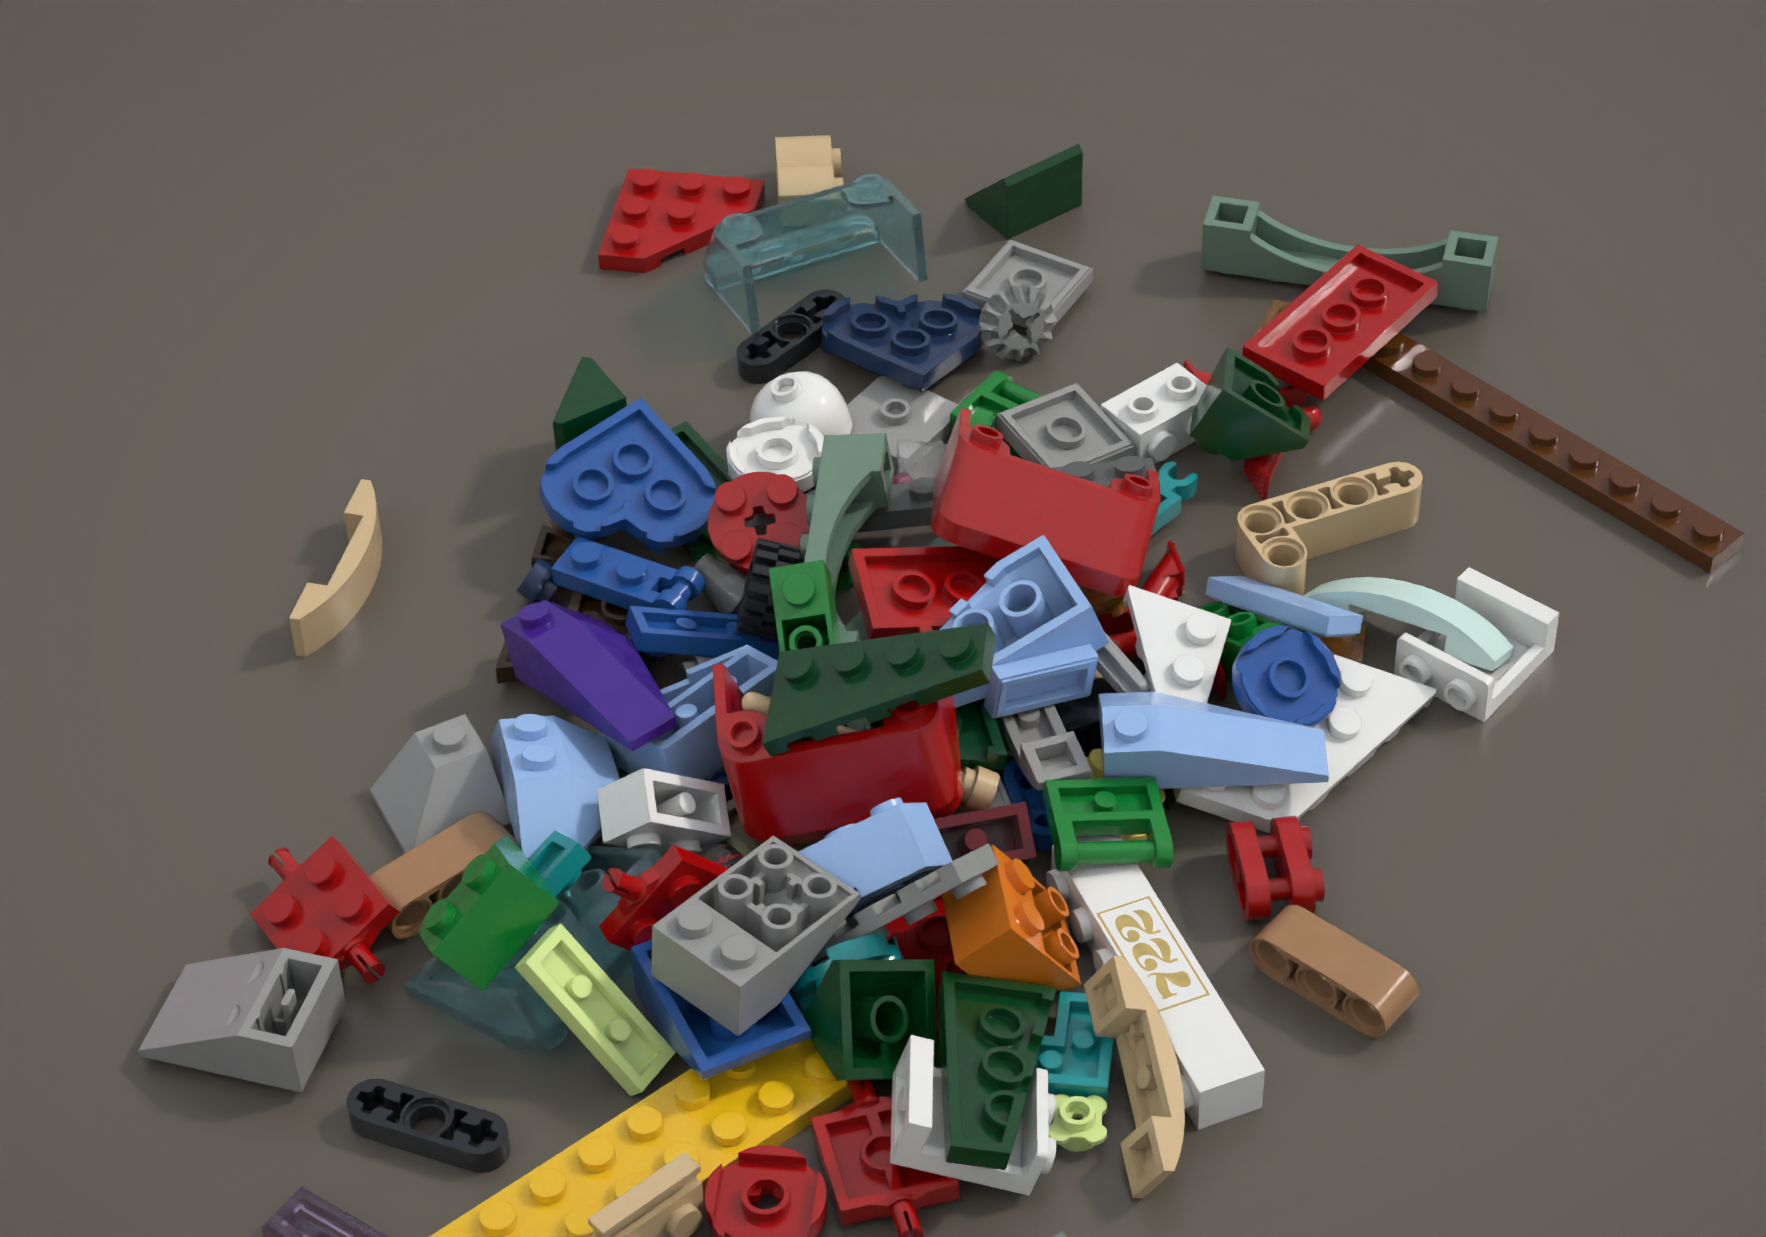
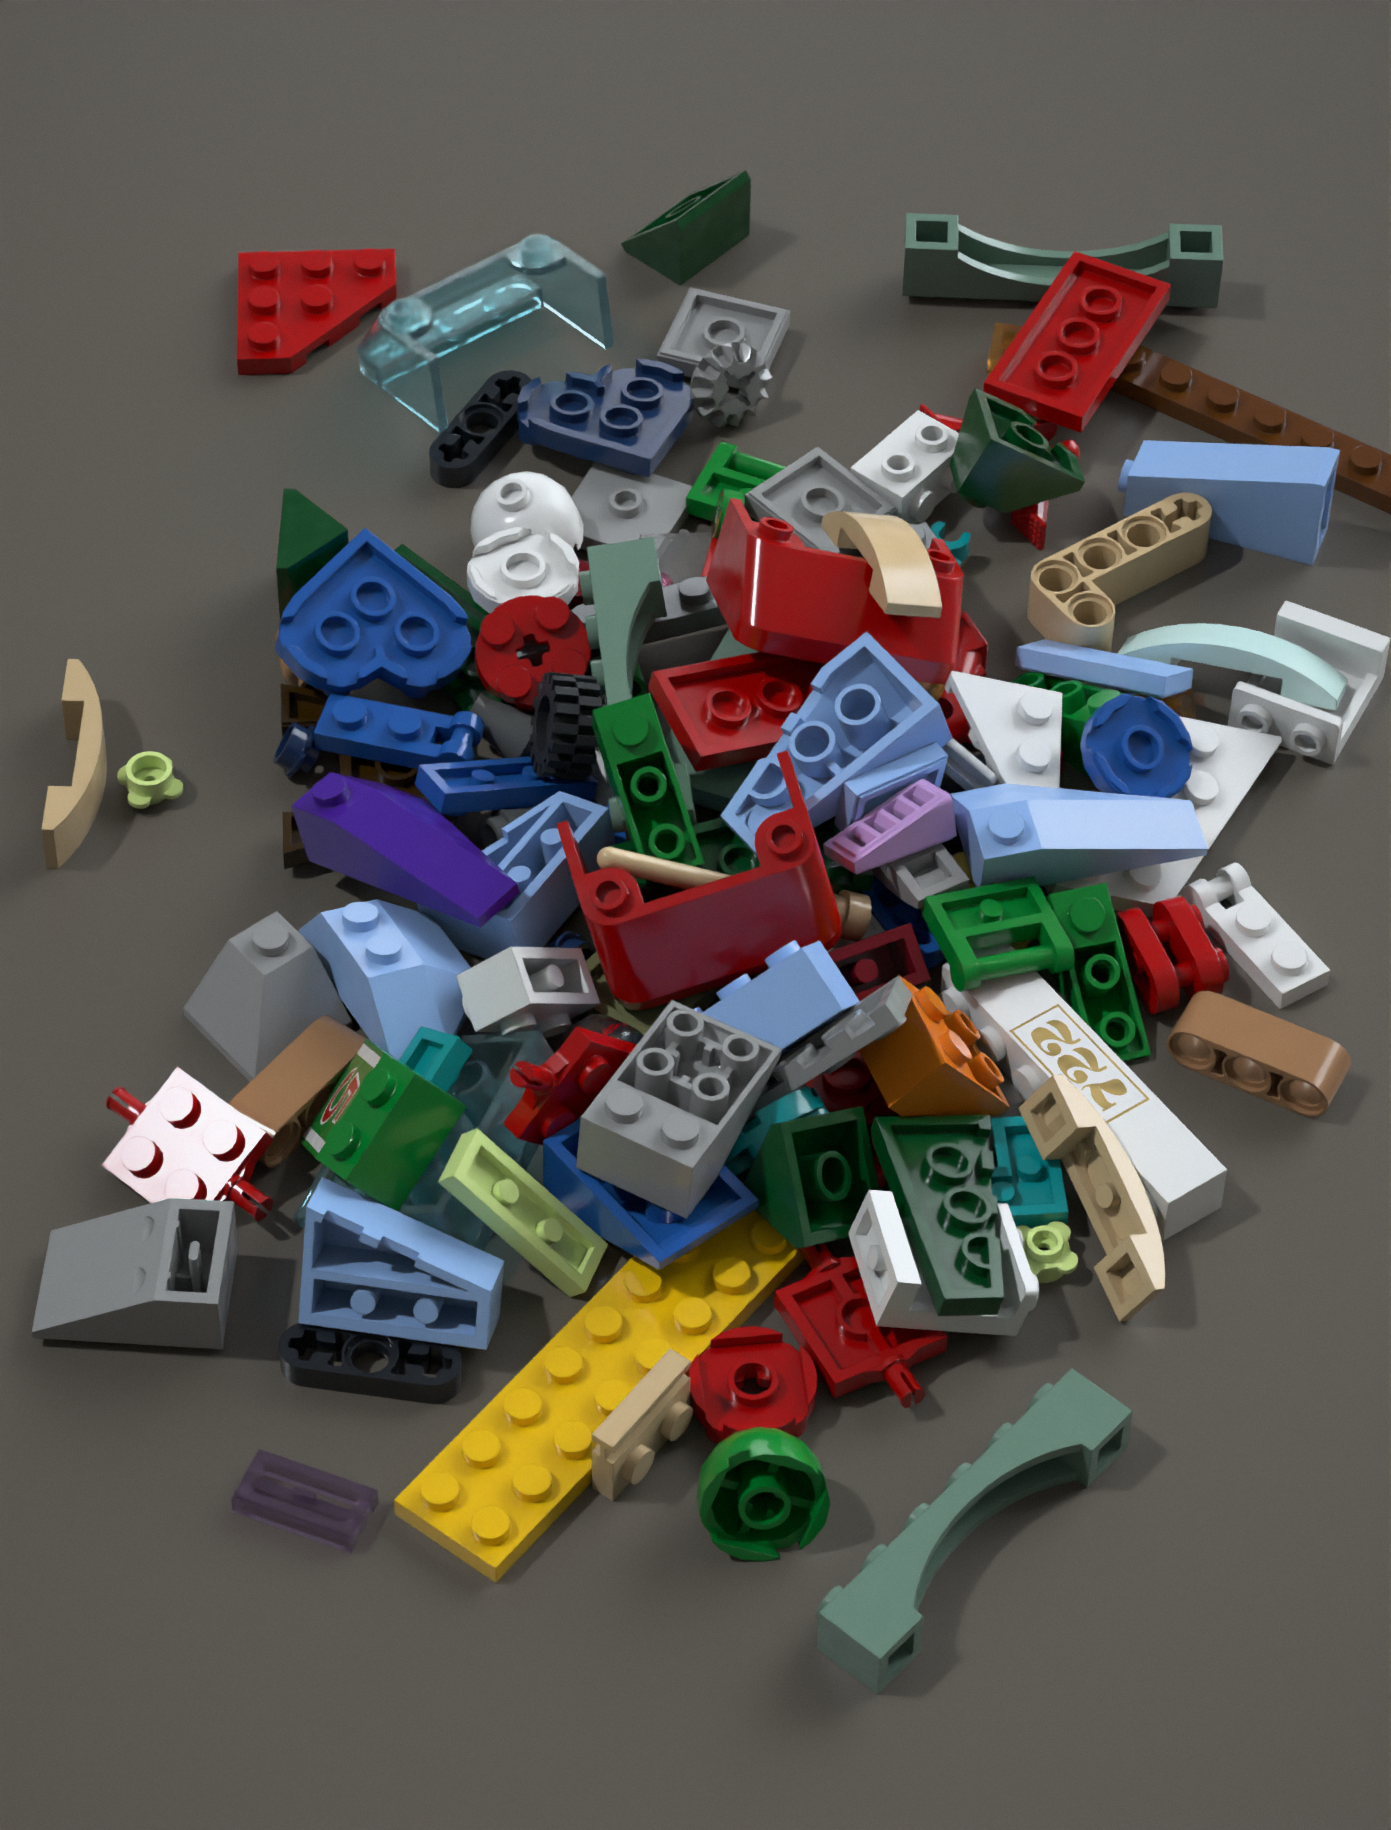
camera: 15 degrees left, 5 degrees up
dark green wing [762,623,996,757] -> none
tan brick [775,135,844,222] -> none
none -> yellowish green plate [117,751,183,809]
none -> light blue wedge [298,1177,504,1350]
none -> tan slope [821,511,942,618]
none -> lavender slope [823,779,957,875]
none -> green slope [1046,883,1151,1062]
none -> light blue slope [1118,440,1340,566]
none -> white plate [1183,862,1330,1009]

